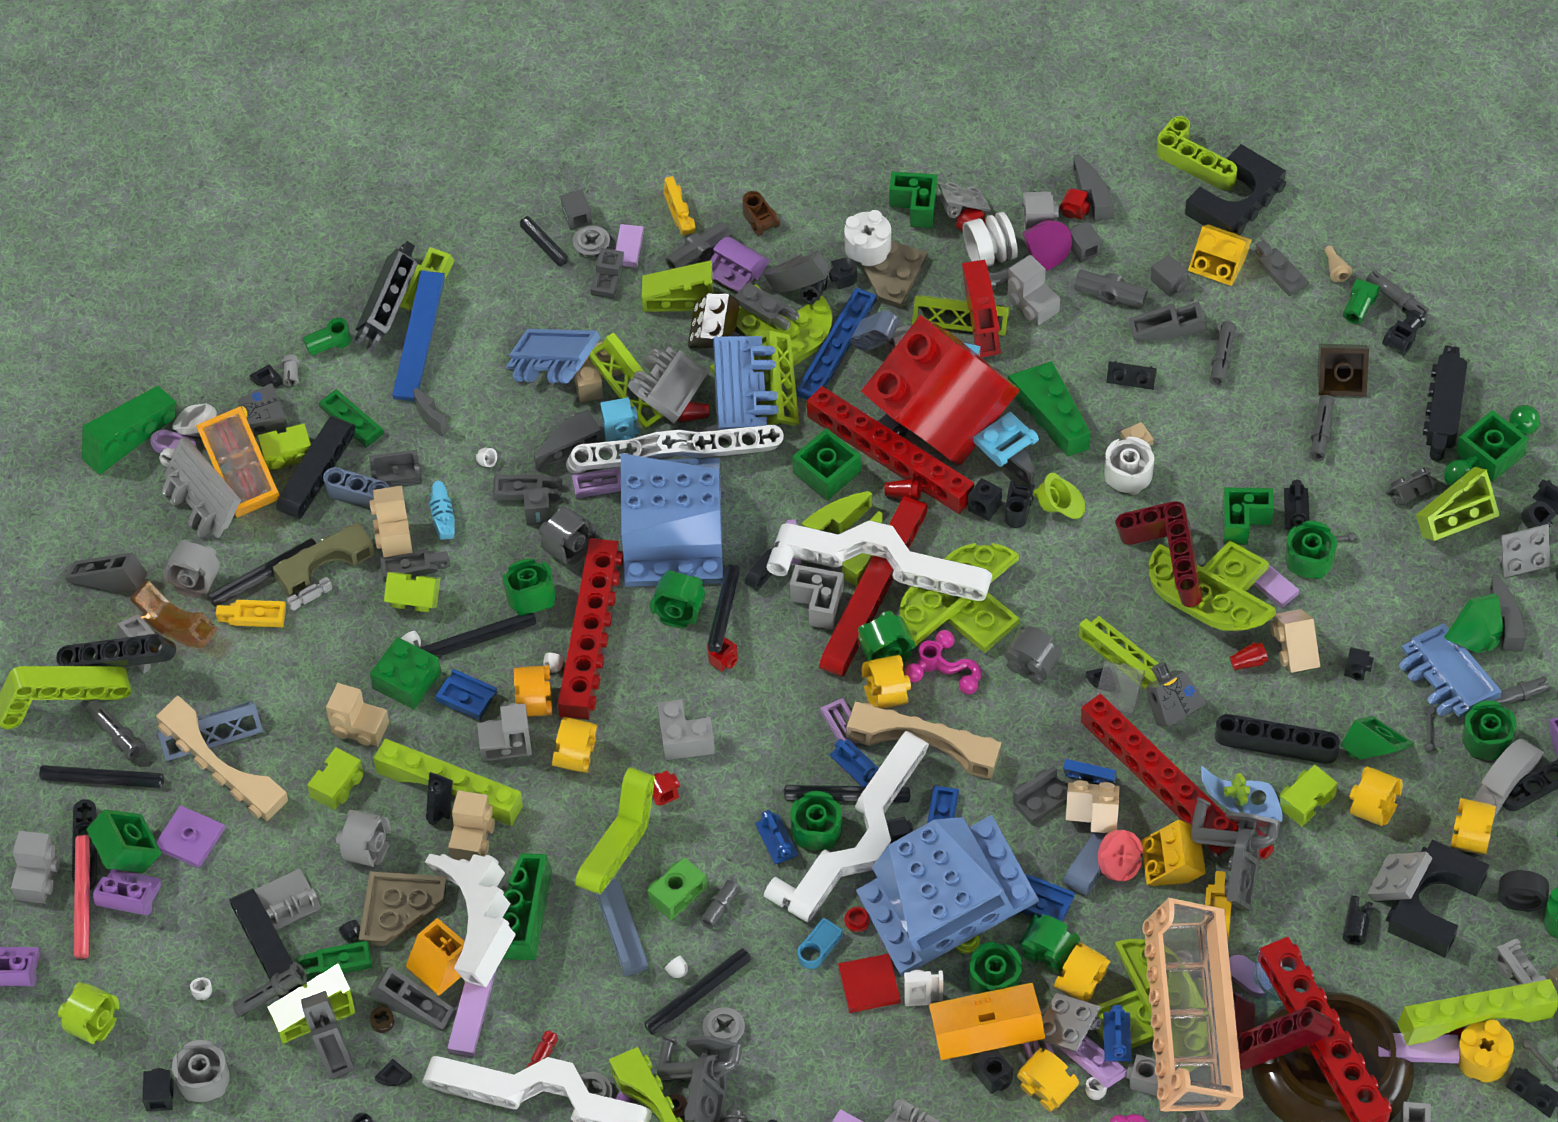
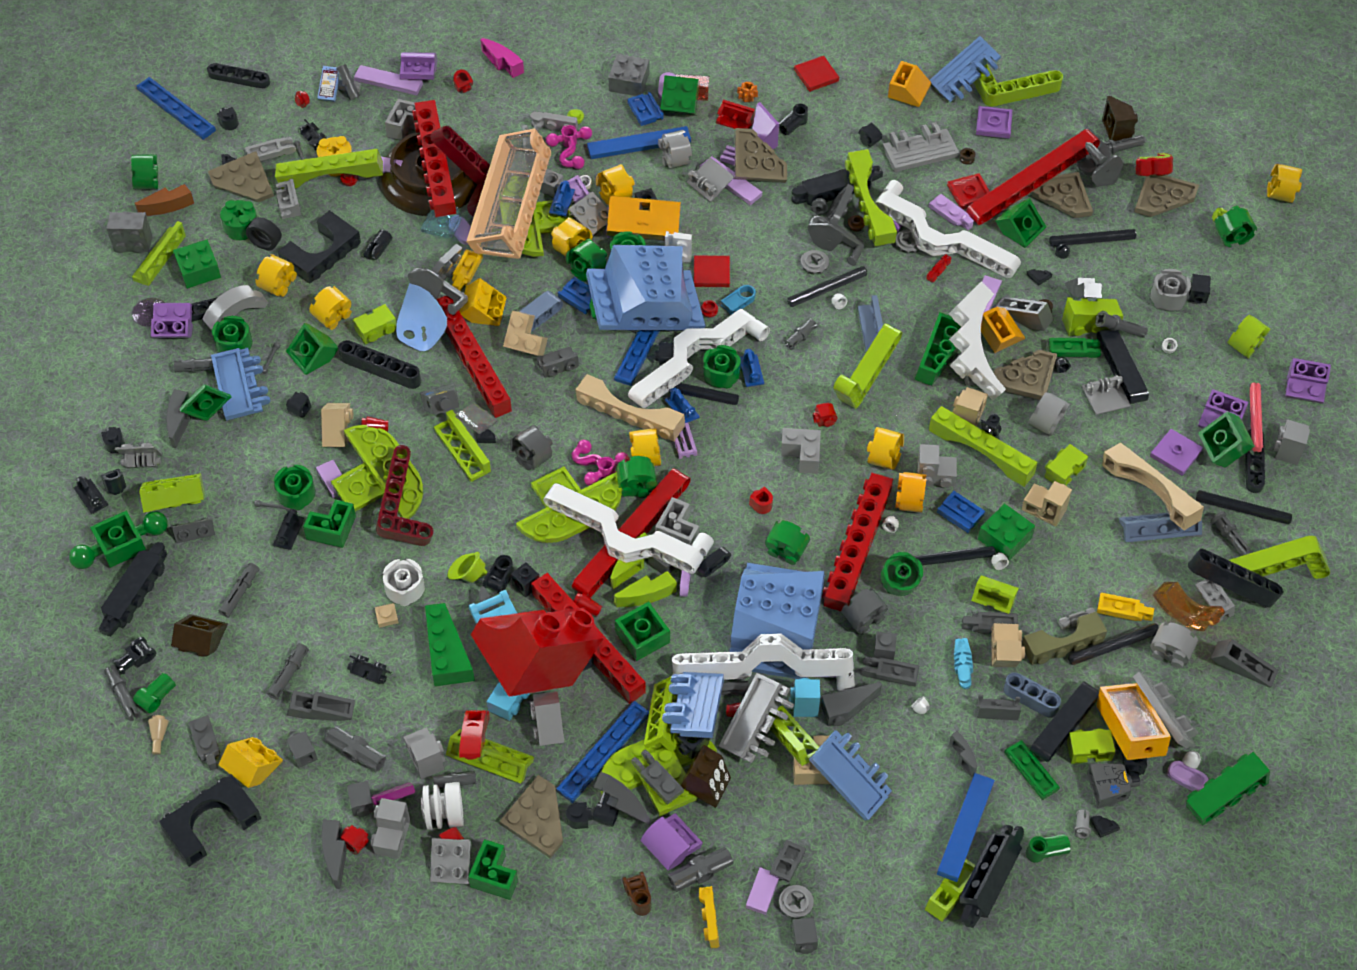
camera: 170 degrees left, 0 degrees up
white hat [172,403,217,437] -> none
black axle [520,216,568,267] -> none
lime wedge [642,260,714,312] -> none
bright green brick [648,857,707,921] -> none
black axle [707,564,740,653] -> none
white brick [844,210,891,266] -> none
sand blue beam [850,311,900,351] -> none
blue plate [1063,759,1117,785] -> none
coral tile [1098,829,1143,882] -> none
lime beam [1156,116,1237,191] -> none
lime plant [1224,773,1250,806] -> none
light grey plate [1367,852,1432,901] -> none

